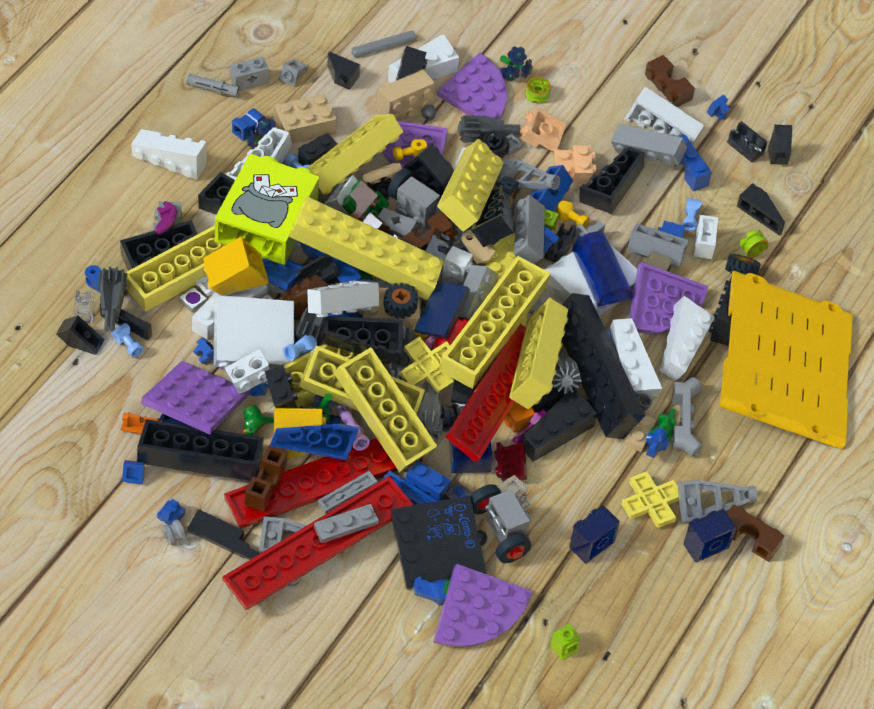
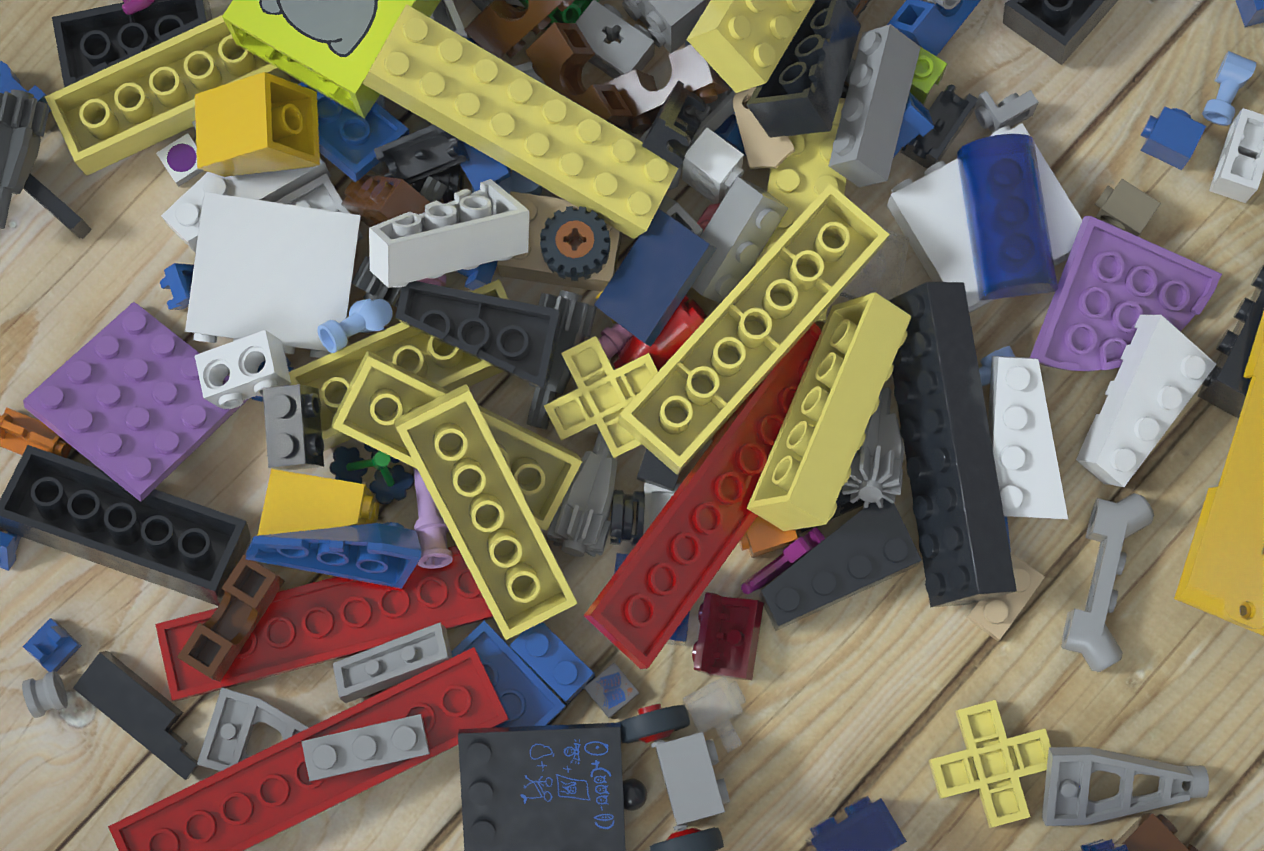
camera: 20 degrees right, 25 degrees up
light blue leg [111,323,144,358] -> none
green animal [243,405,274,436] -> none
yellow leg [557,200,590,228] -> none
light grey brick [627,223,689,267] -> none
dark grey hinge [638,394,652,411] -> none
animal [646,408,676,458] -> none

